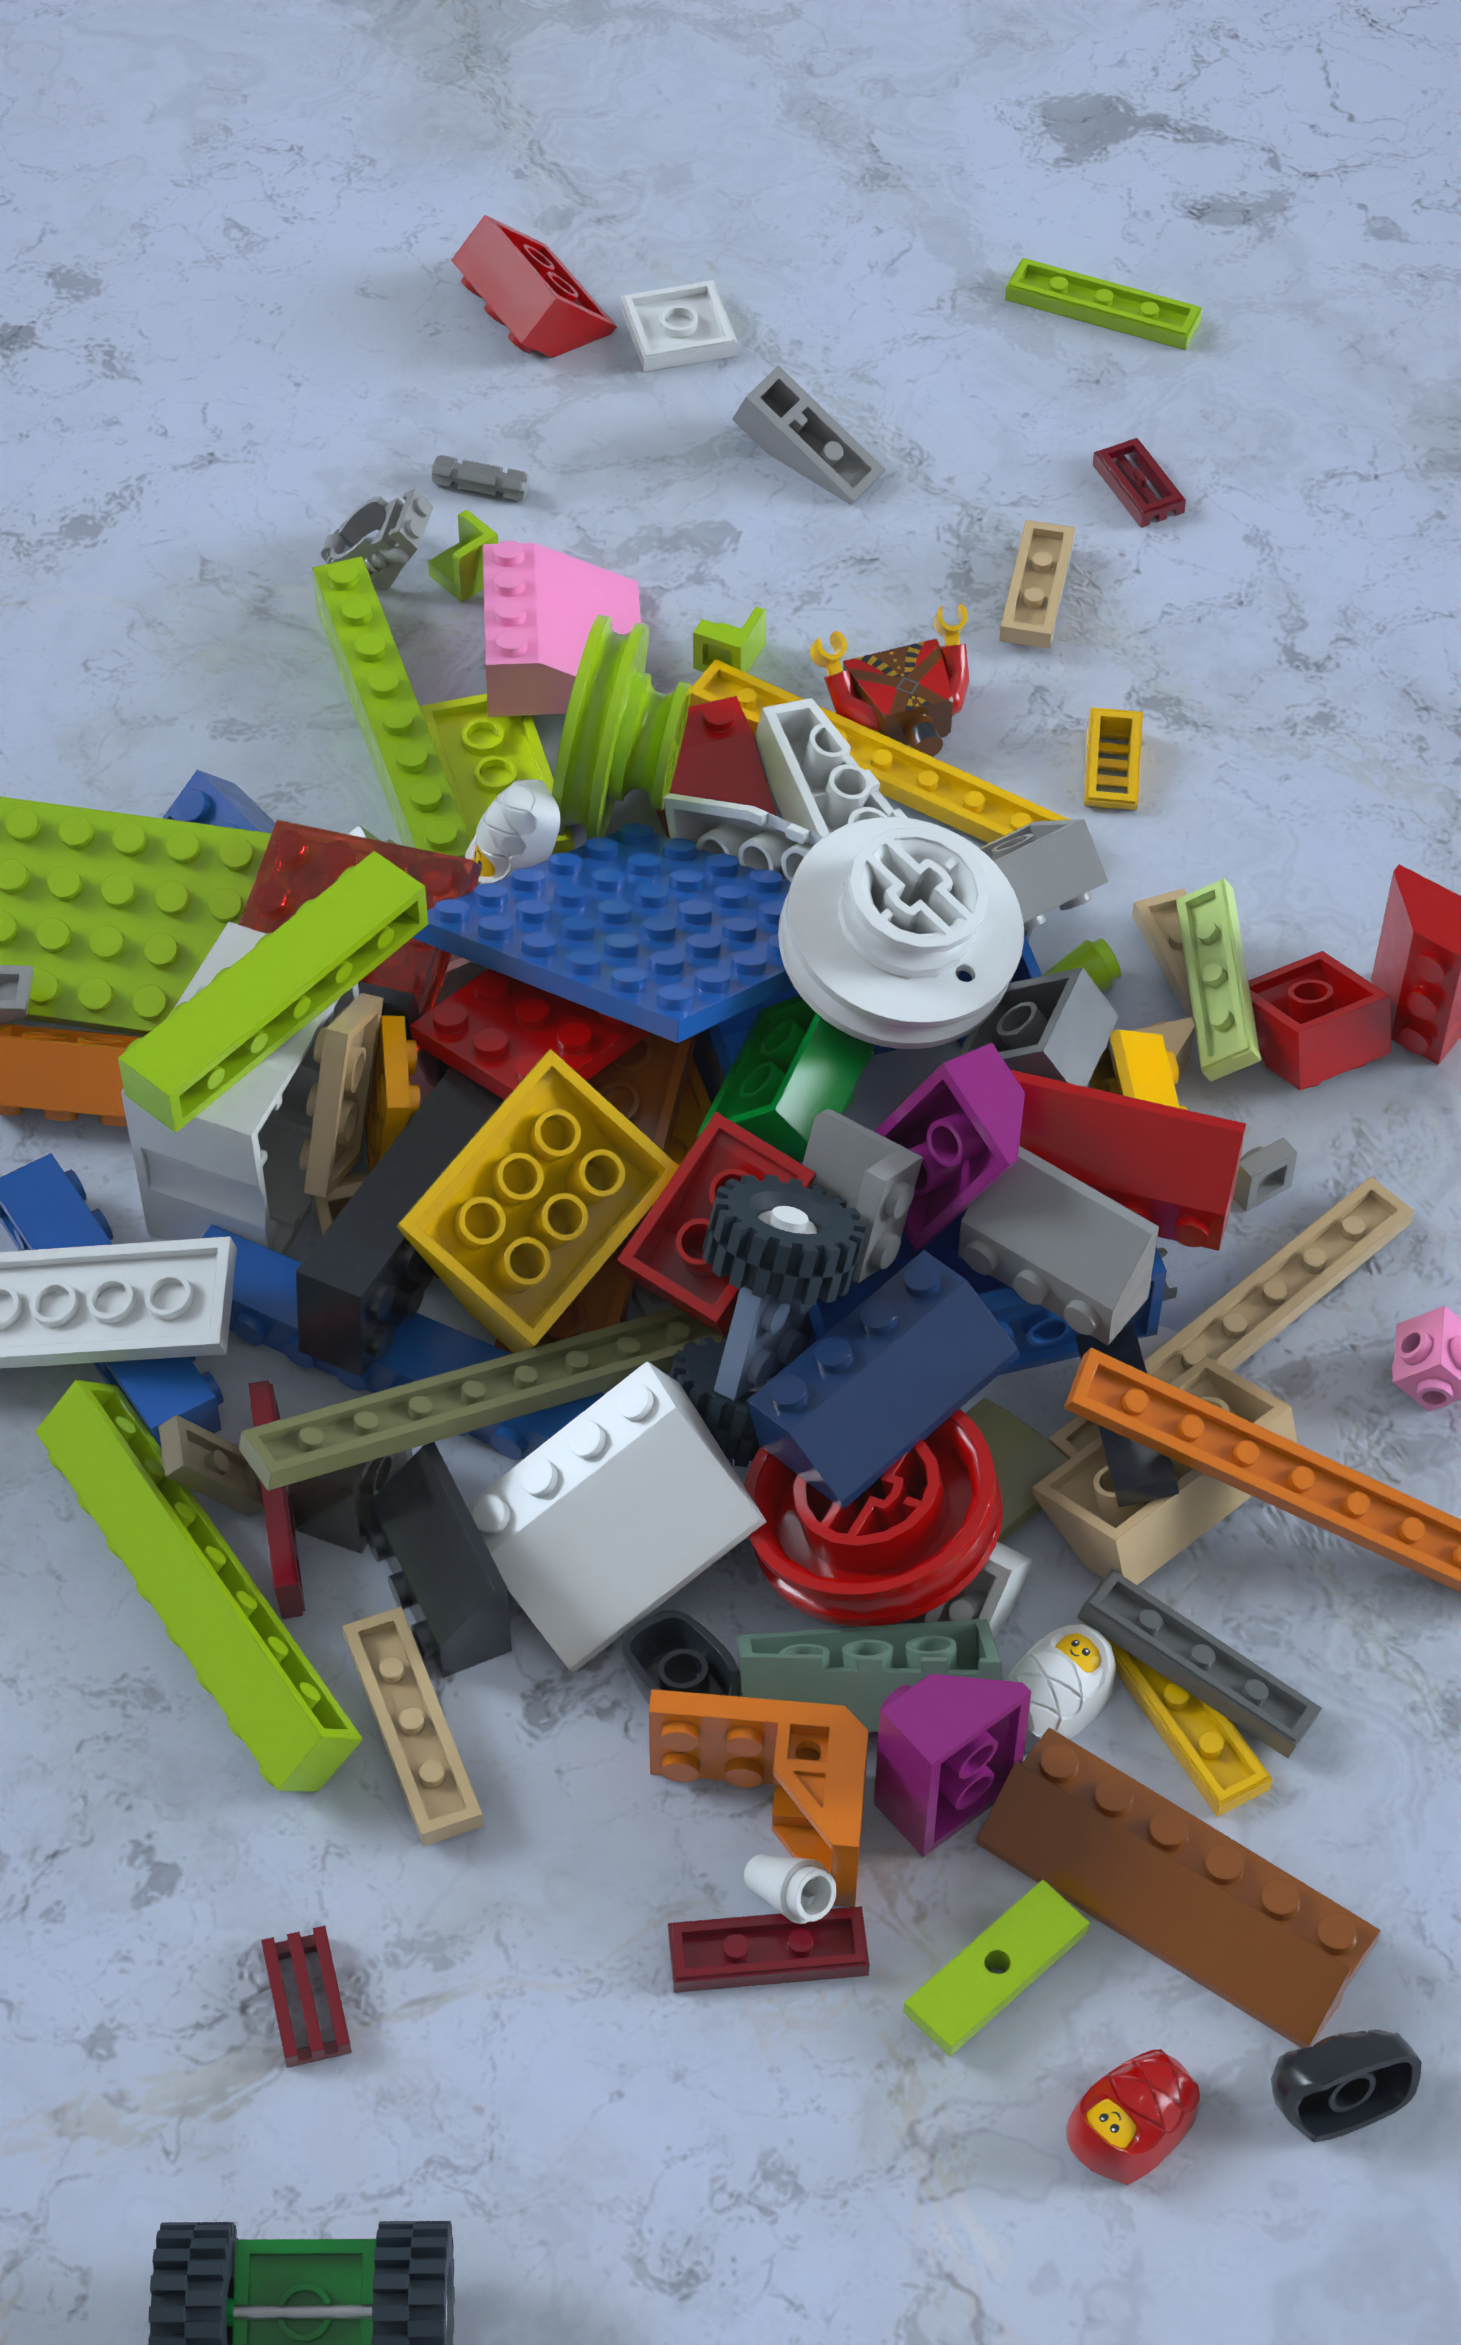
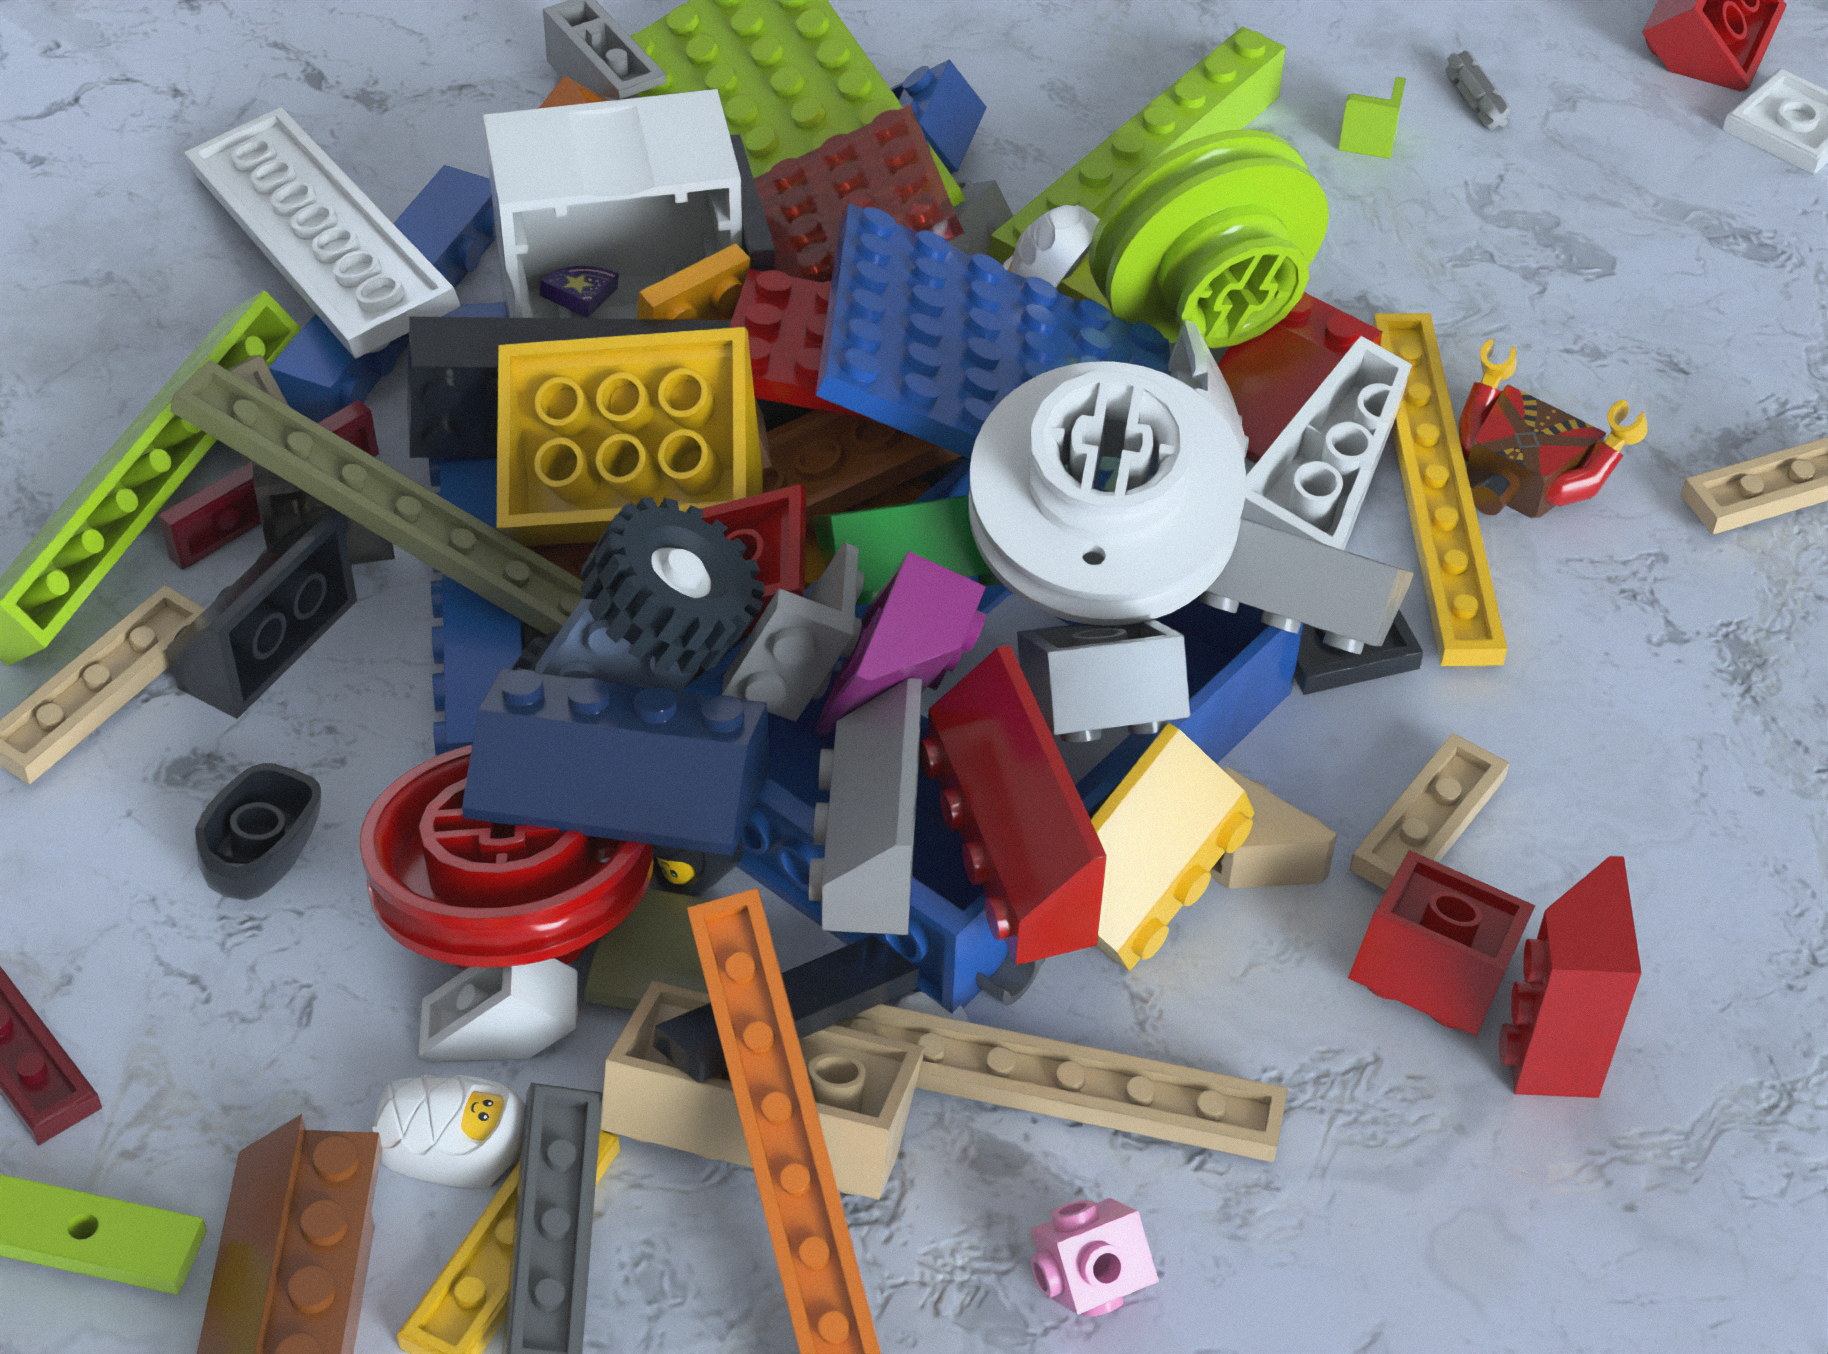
camera: 55 degrees right, 5 degrees down
lime brick [118,851,428,1133] -> none
tan plate [299,993,384,1198] -> none
light grey piece [321,489,433,590] -> none
white slope [466,1361,767,1672] -> none
bright pink slope [483,541,641,717] -> none
orange bracket [648,1689,869,1907] -> none
lime panel [693,606,766,673] -> none
light grey slope [732,365,886,505] -> none
sand green wedge [737,1619,1002,1732] -> none
white cone [744,1854,836,1924] -> none
magenta slope [874,1674,1031,1857] -> none
lime cone [1042,938,1121,991] -> none
yellow slope [1084,707,1143,810] -> none
yellowish green tile [1176,878,1261,1082] -> none
light grey plate [1234,1137,1298,1212] -> none

